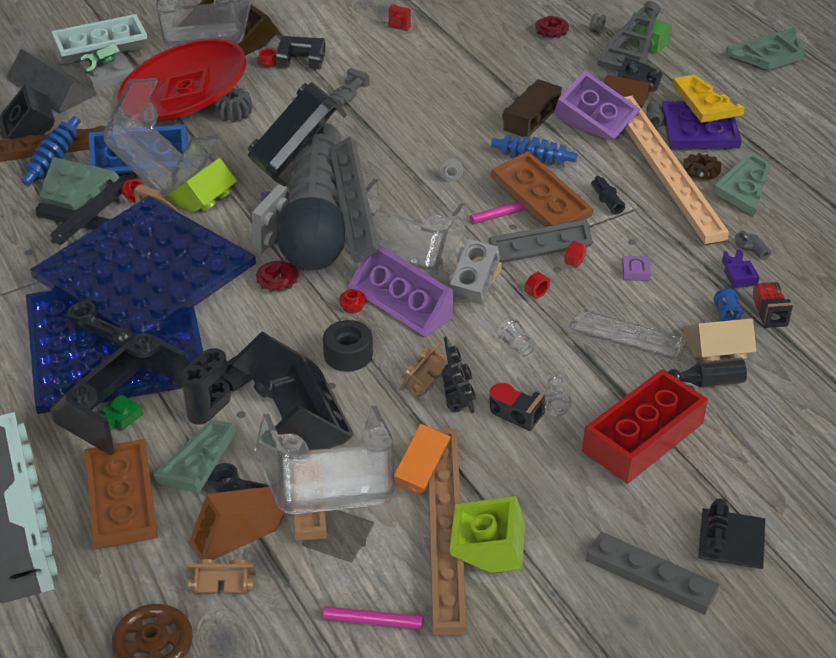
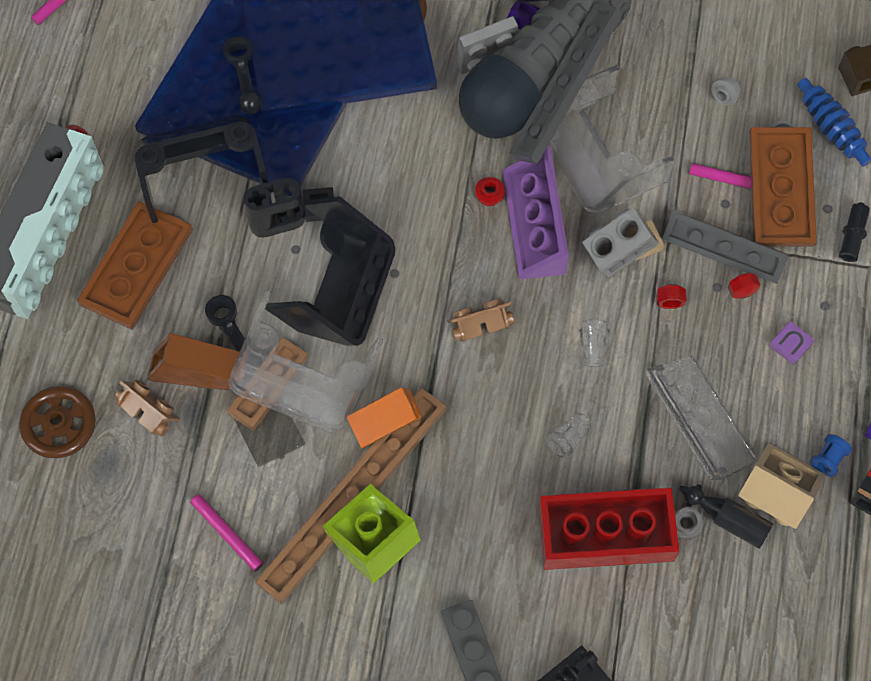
camera: 40 degrees right, 25 degrees up
green plate [100,394,143,431] -> none
sand green wing [153,419,236,493] -> none
dark red gear [256,261,298,292] -> none
black tyre [323,320,373,372] -> none
black hinge [442,336,476,413] -> none
black leg [489,383,545,432] -> none

